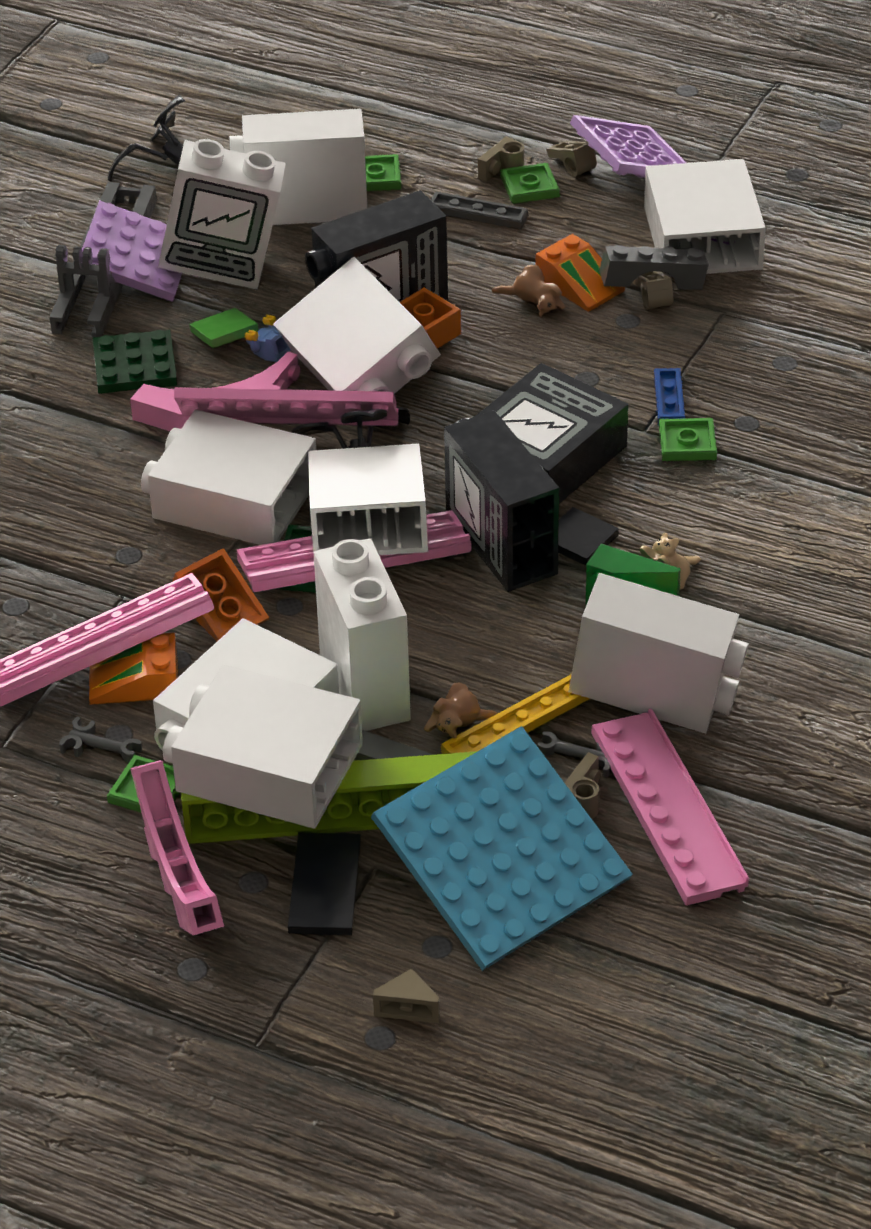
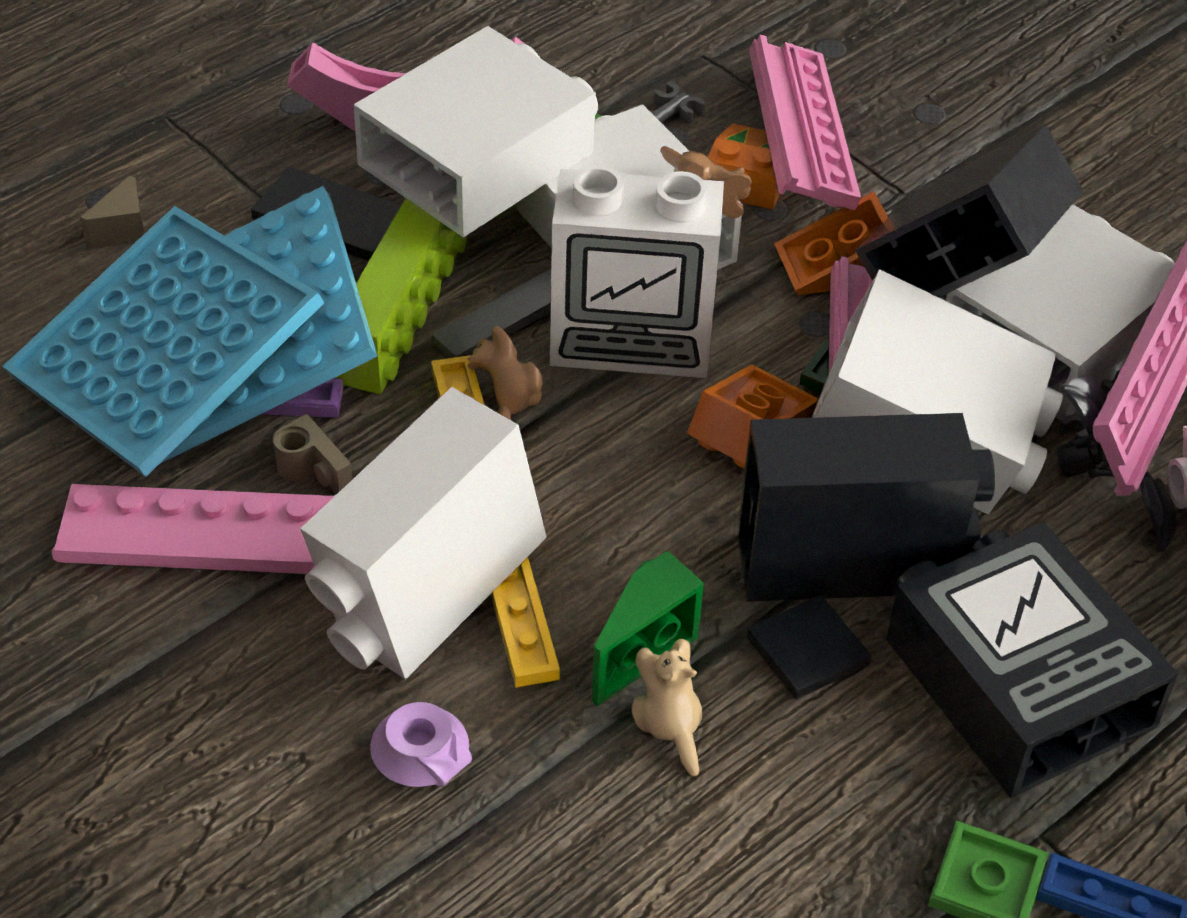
camera: 110 degrees right, 5 degrees up
none -> medium azure plate [2,206,324,477]
none -> lavender piece [370,702,472,787]
none -> medium nougat animal [660,146,752,218]
none -> orange slope [687,364,819,469]
none -> black brick [855,124,1083,298]

